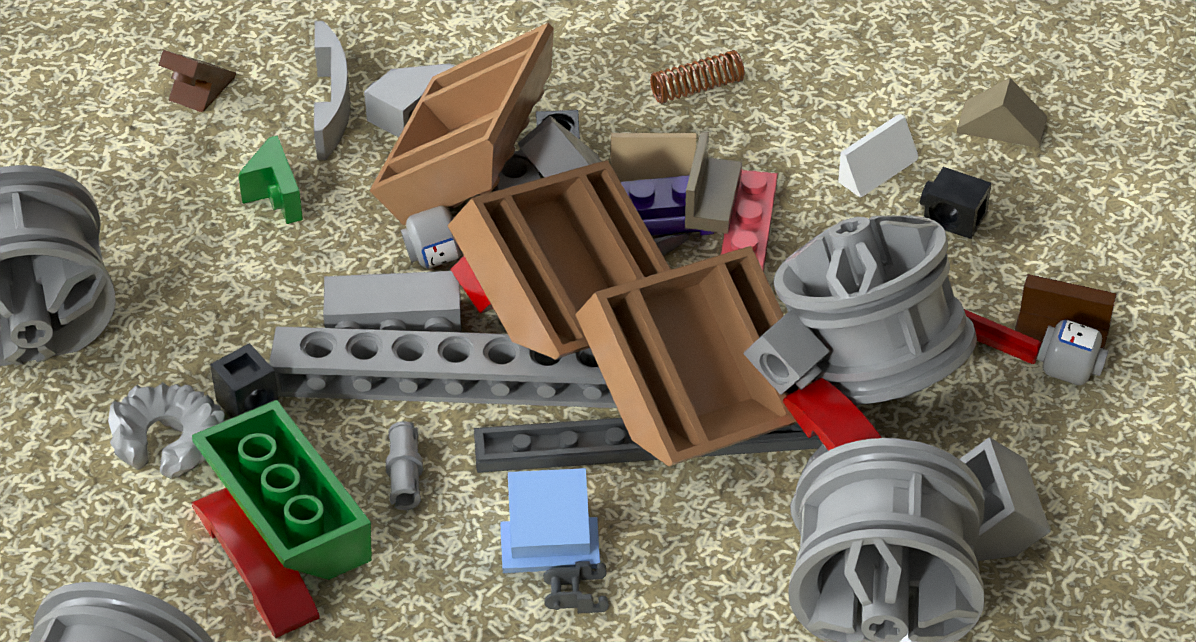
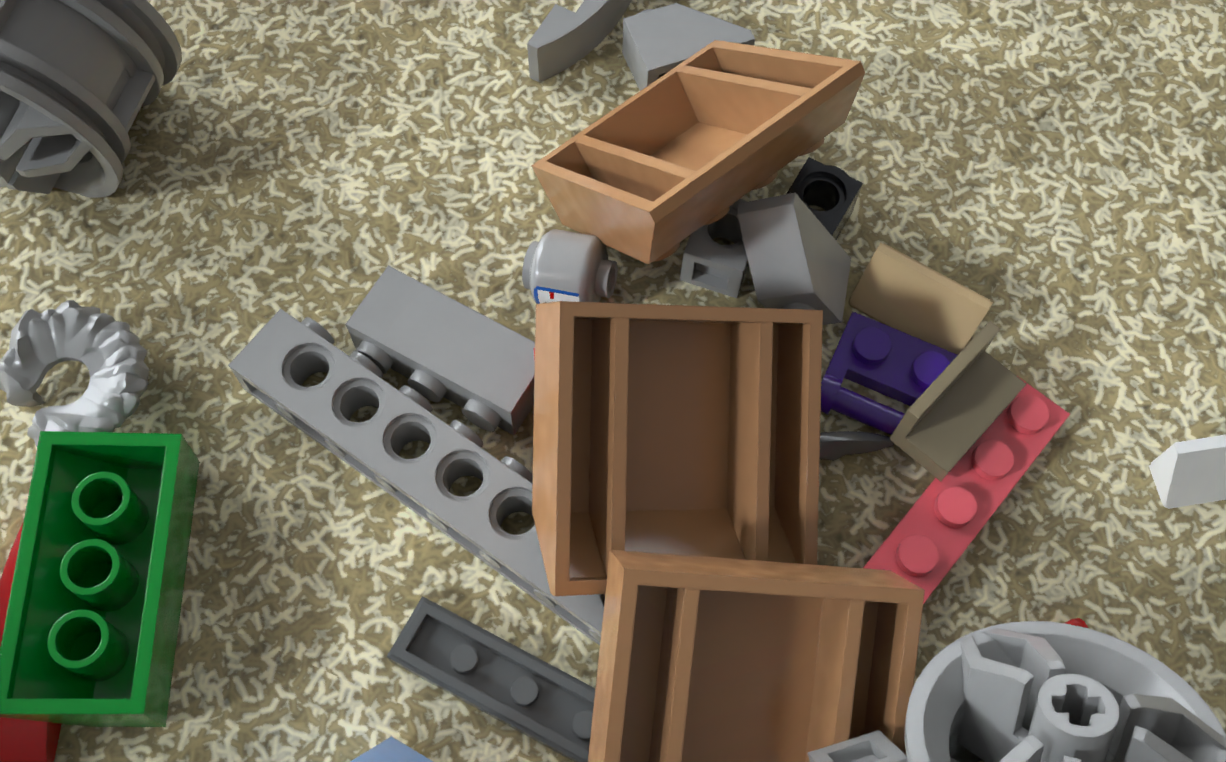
camera: 30 degrees right, 20 degrees up
black brick [210,343,279,418] -> none
green slope [238,135,303,224] -> none
light grey pin [385,421,423,510] -> none
dark orange piece [650,50,745,104] -> none

